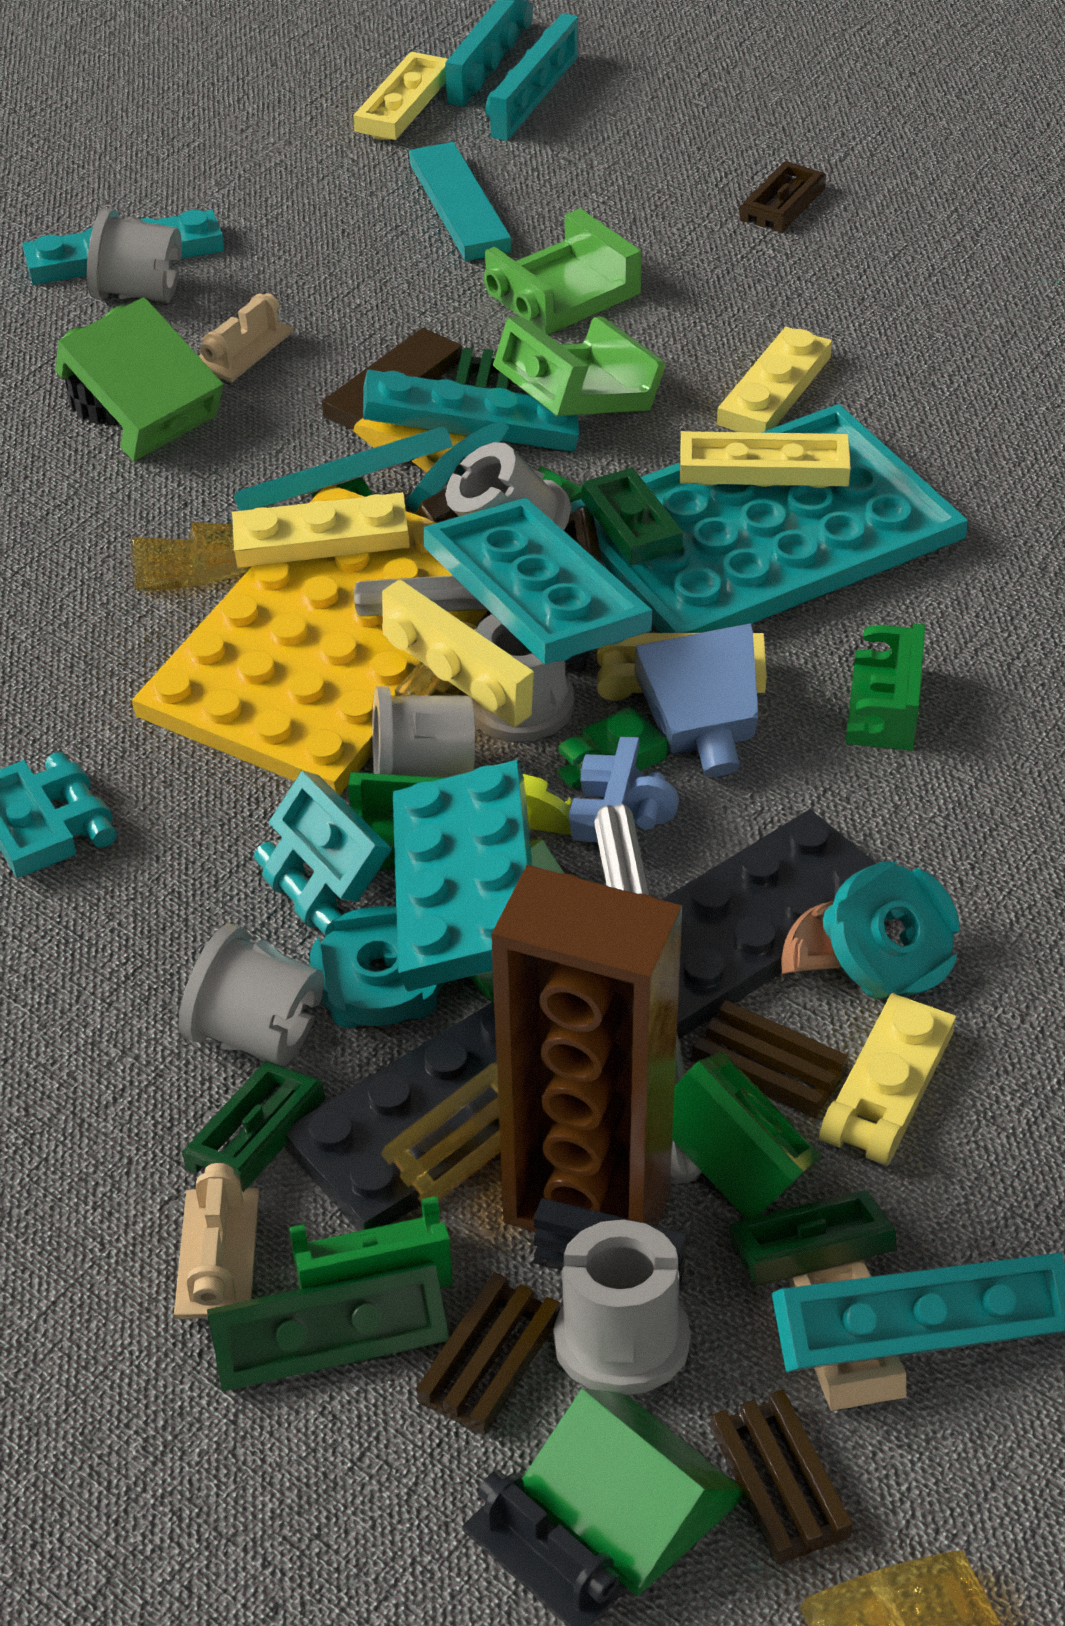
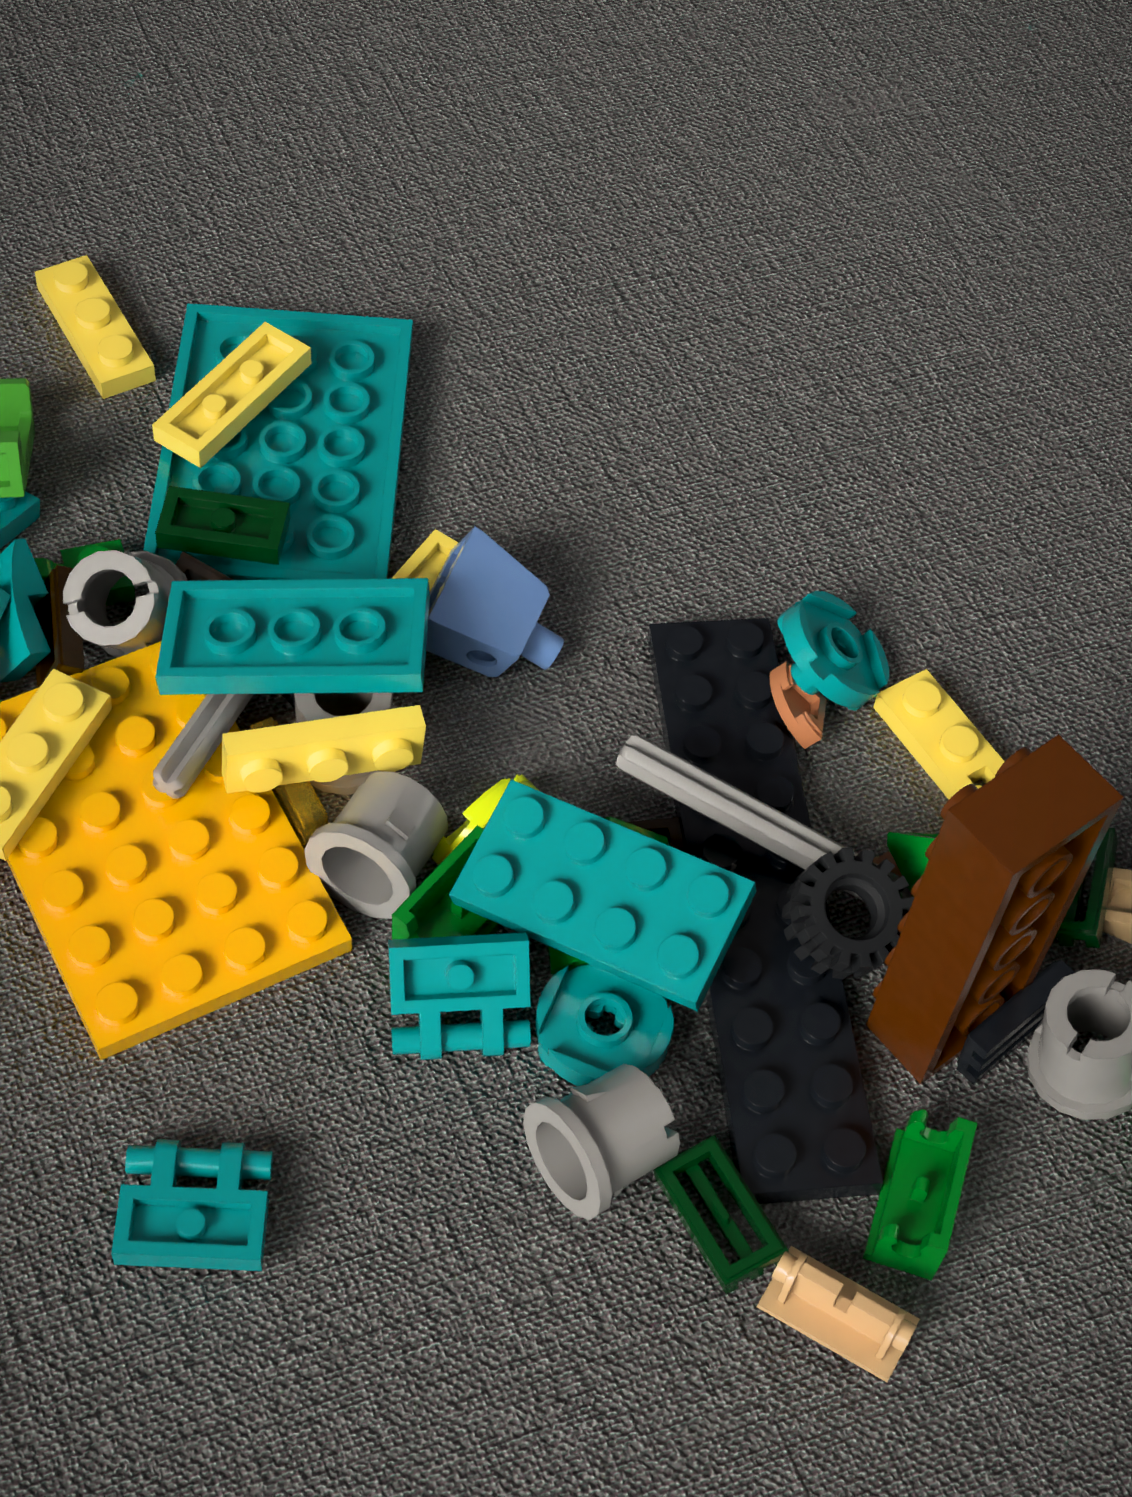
camera: 65 degrees left, 10 degrees up
dark green plate [207,1260,449,1391] -> none
clear yellow tile [381,1062,501,1203] -> none
dark brown tile [416,1272,560,1436] -> none
green plate [557,706,668,789] -> none
medium blue hips [569,737,679,842] -> none
dark brown tile [692,1000,849,1118] -> none
green hinge [845,623,925,751] -> none

